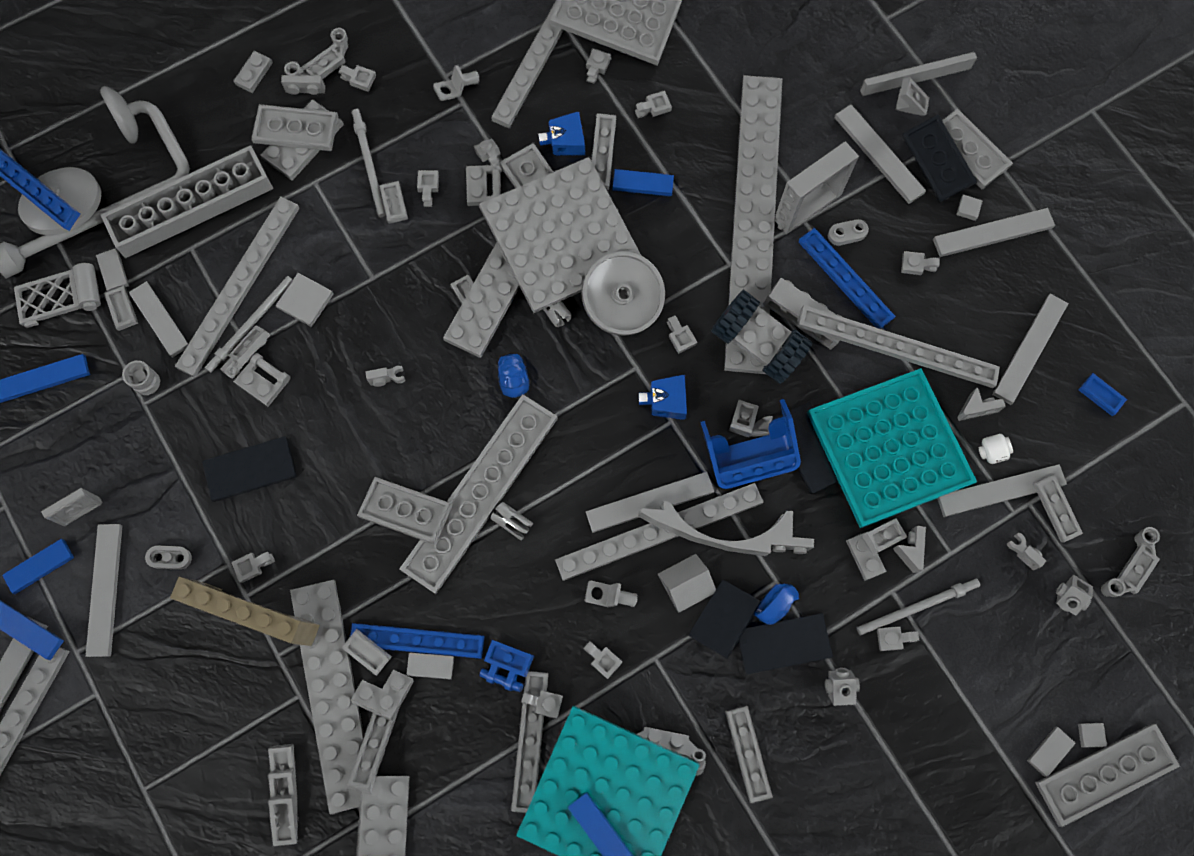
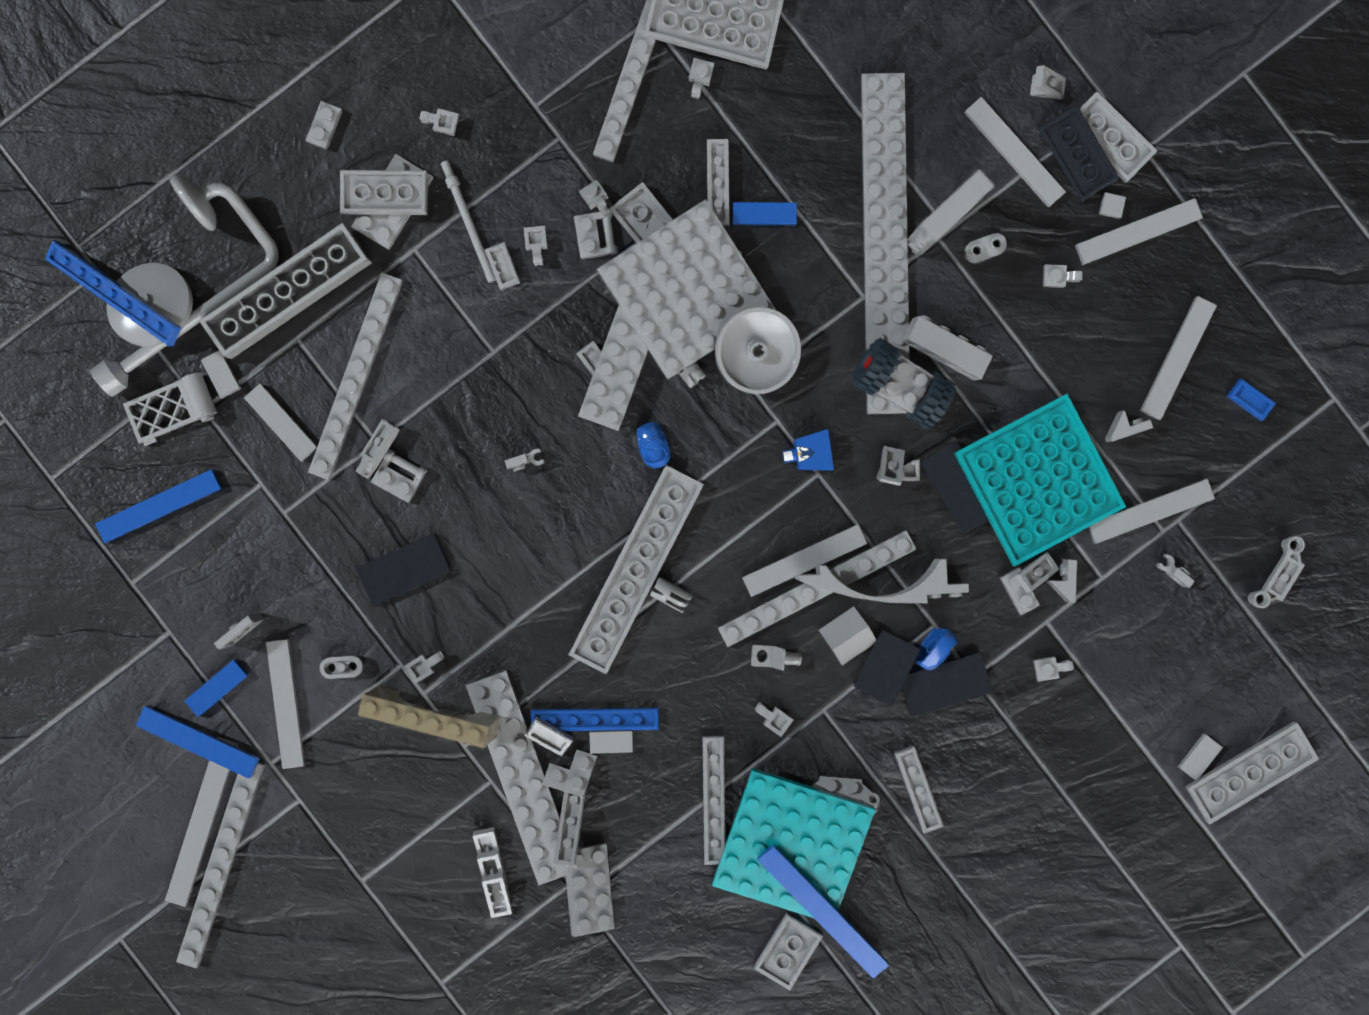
camera: 10 degrees left, 15 degrees up
light grey tile [104,286,138,331] -> none
light grey wheel [122,361,160,395] -> none
light grey bar [204,276,293,373] -> none
light grey tile [276,273,334,327] -> none
light grey plate [281,75,325,95] -> none
light grey plate [284,28,348,79] -> none
light grey tile [357,477,453,545] -> none
light grey bracket [433,65,479,101] -> none
blue plate [480,640,534,692] -> none
light grey plate [521,691,563,719] -> none
blue torso [538,112,585,155] -> none
light grey plate [635,91,672,118] -> none
light grey plate [667,315,697,354] -> none
blue windscreen [701,399,801,489] -> none
light grey plate [797,305,1000,388] -> none
blue tile [798,228,896,329] -> none
light grey brick [825,668,860,706] -> none
light grey bar [857,579,980,635] -> none
light grey tile [860,52,977,96] -> none
white head [978,434,1013,464] -> none
light grey tile [1033,474,1083,542] -> none
light grey brick [1056,575,1093,615] -> none
light grey tile [1078,723,1107,747] -> none

